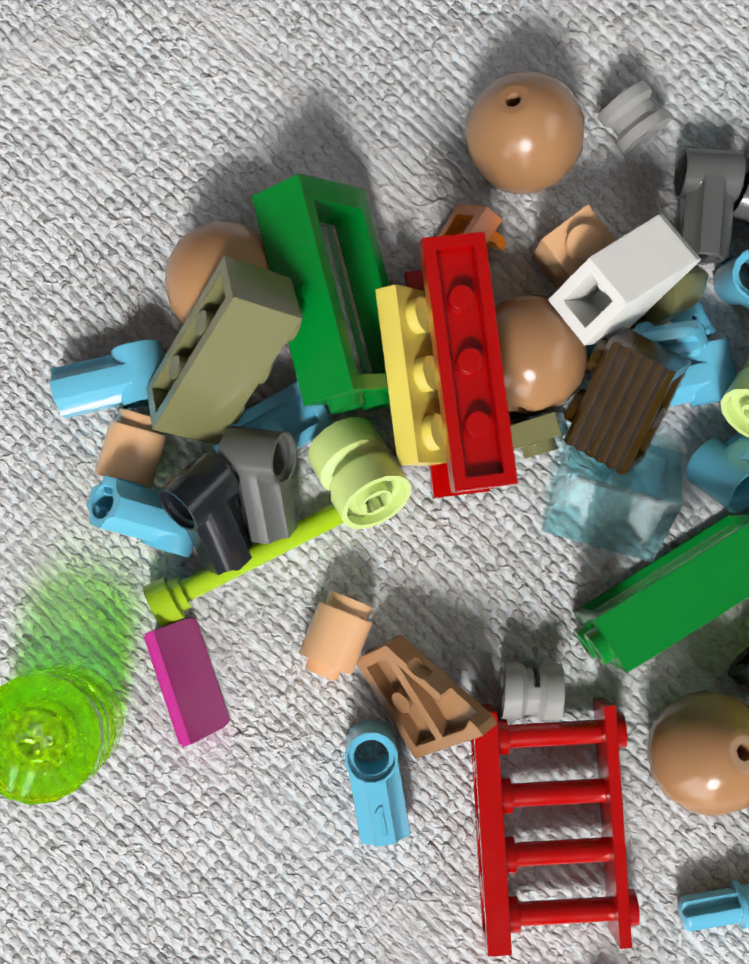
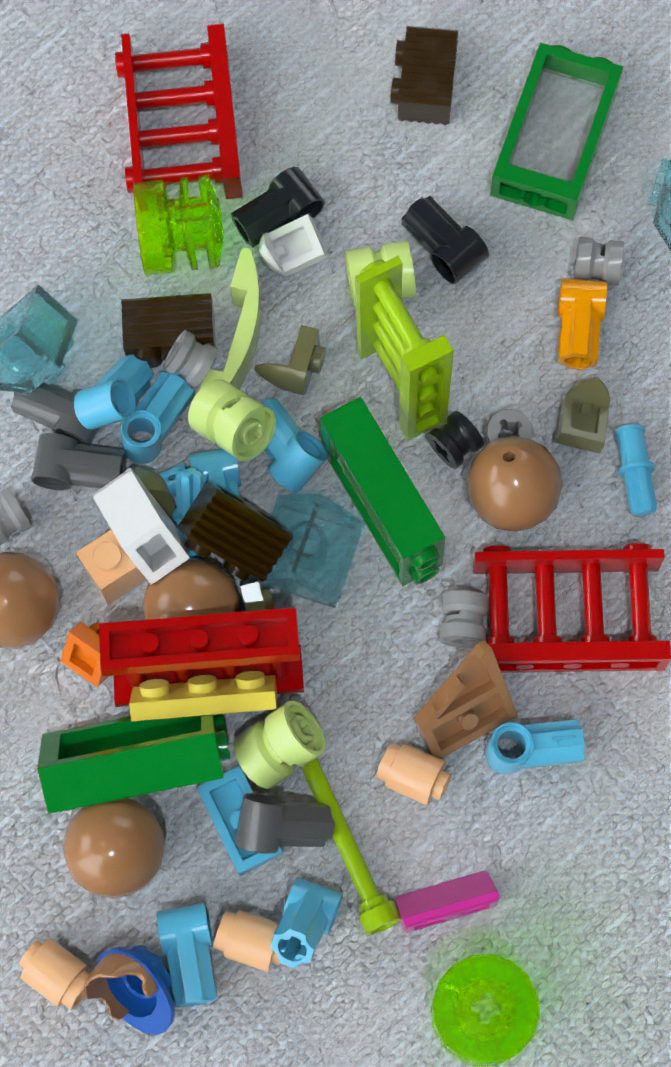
camera: 80 degrees left, 15 degrees down
olive brick [146,255,302,445] -> none
black piece [158,452,252,576] -> none
none -> light nougat brick [19,938,90,1010]
none -> blue piece [84,945,175,1035]

